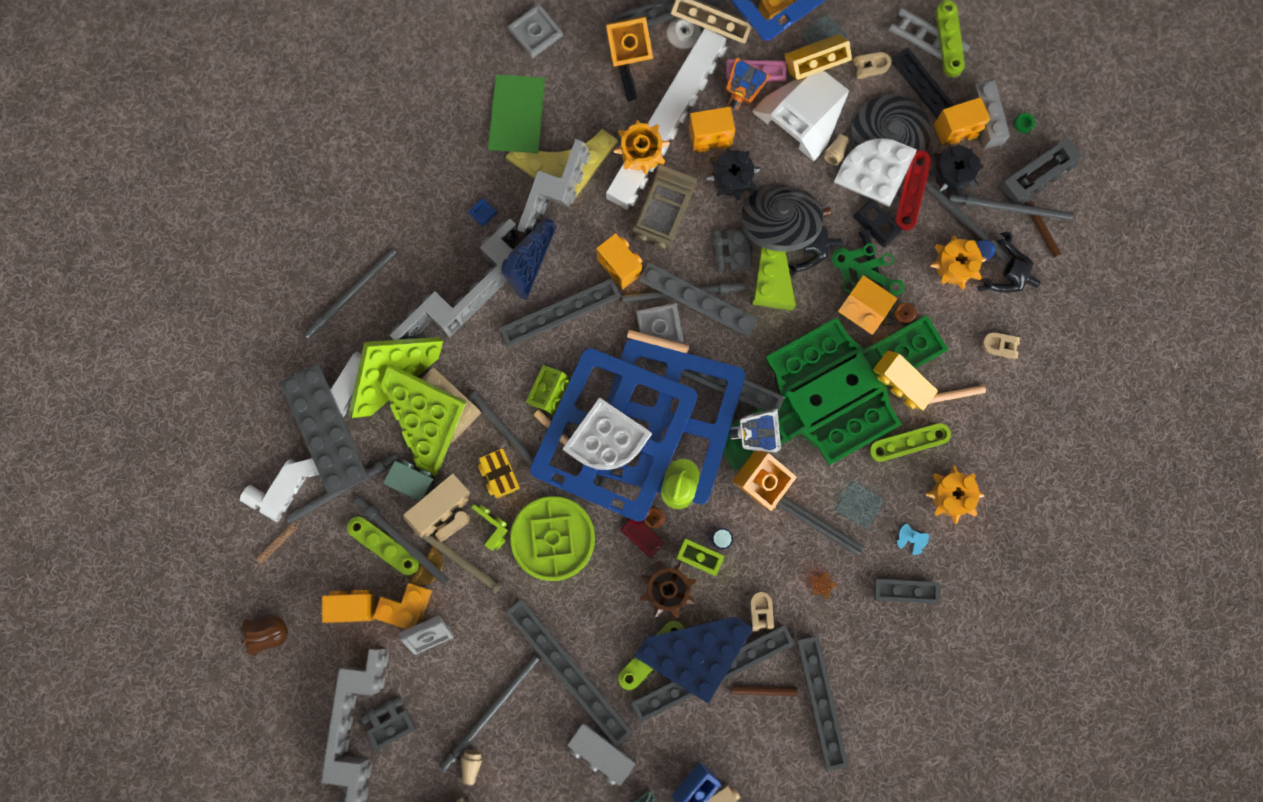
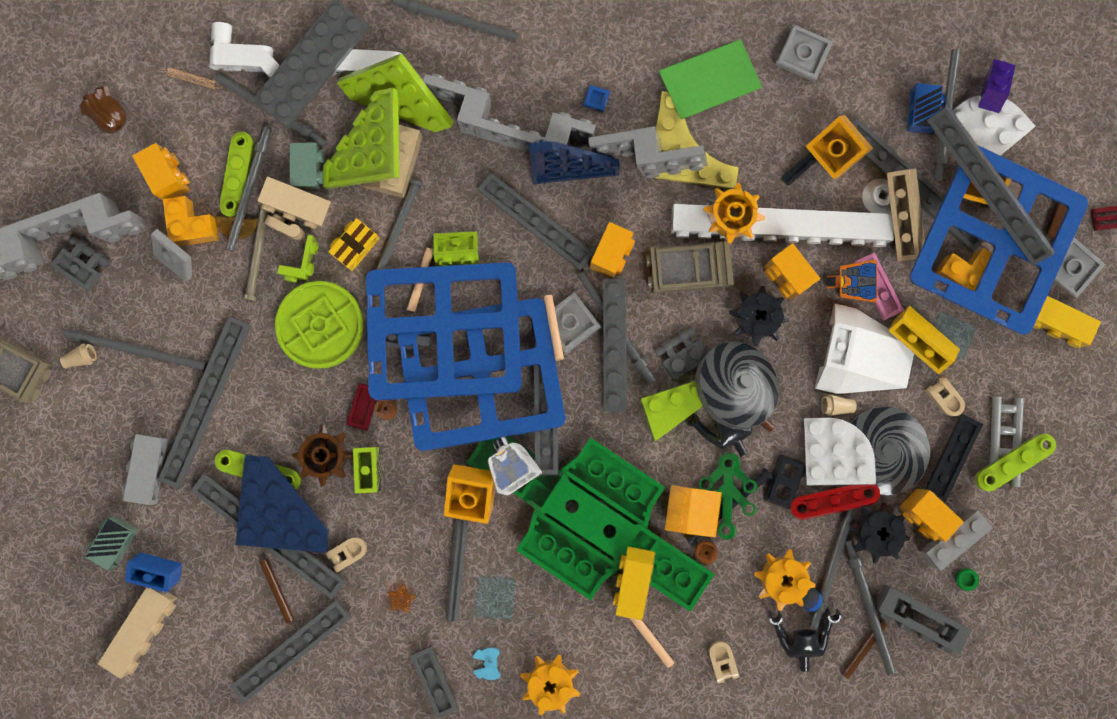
camera: 65 degrees right, 5 degrees up
white plate [563,398,652,470] -> none
lime piece [661,459,699,509] -> none
light aqua tile [711,528,733,550] -> none
lime plate [869,423,951,462] -> none

